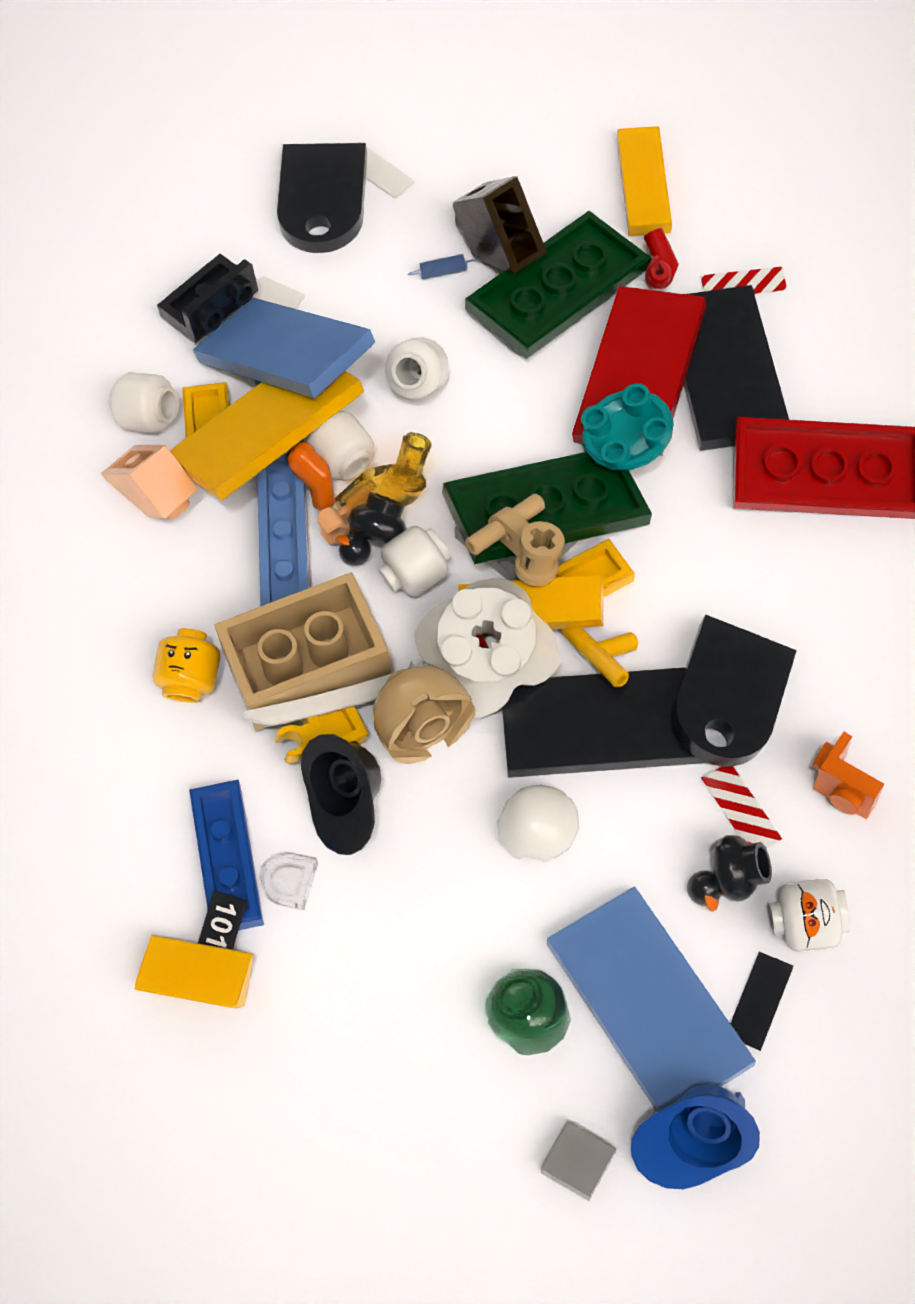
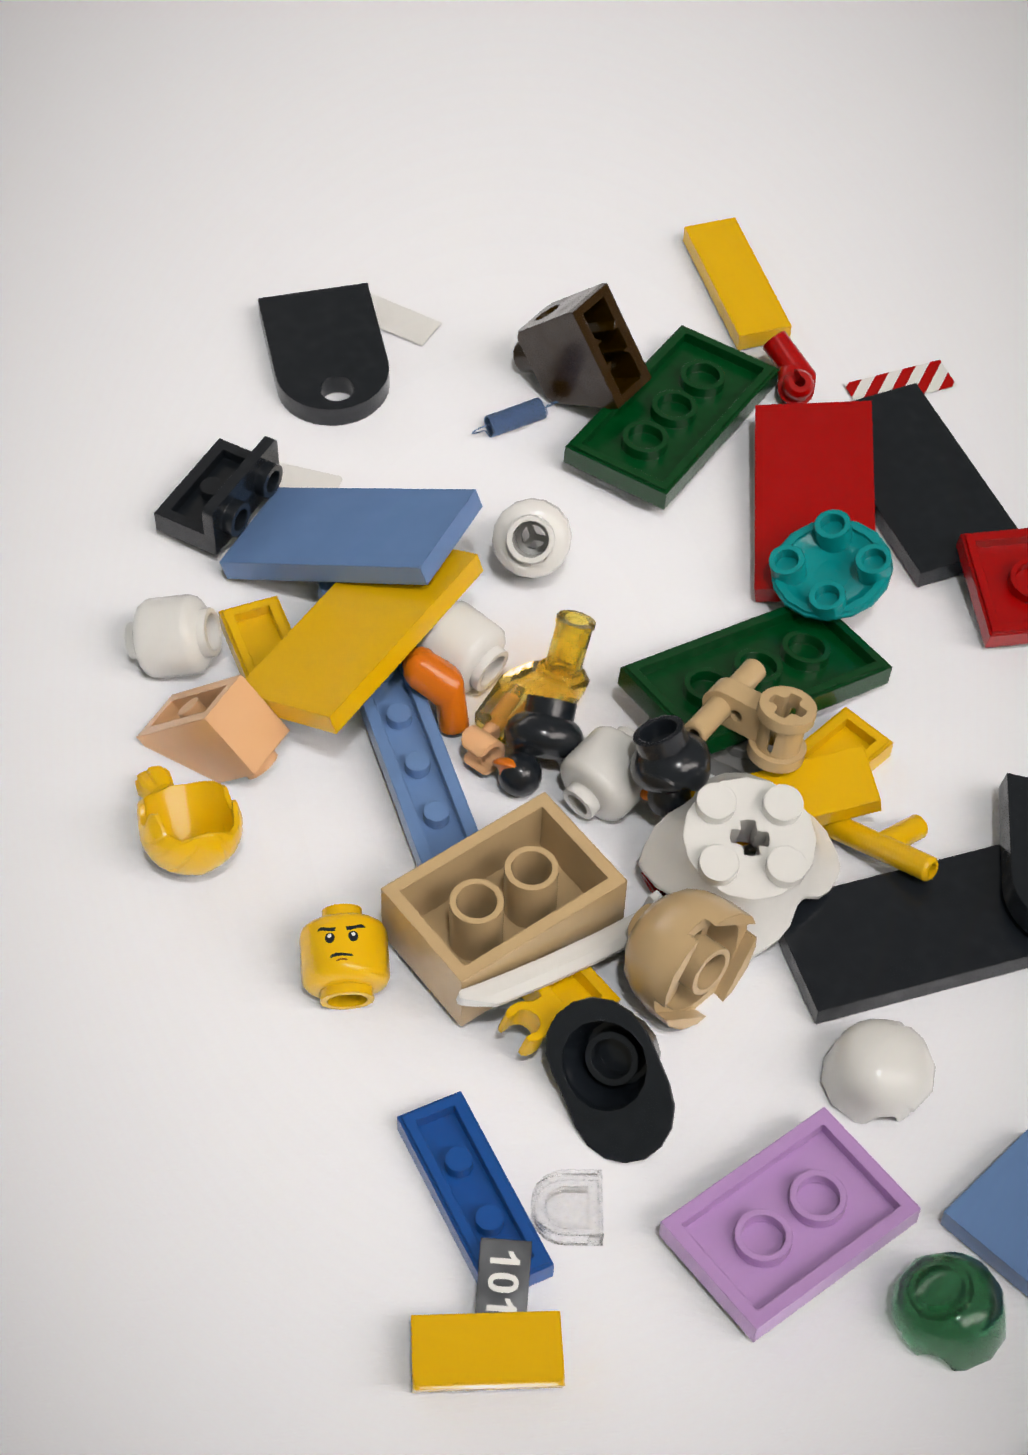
camera: 20 degrees left, 10 degrees down
none -> yellow hair [135,766,243,876]
none -> black animal [630,715,711,818]
none -> lavender plate [659,1107,921,1343]

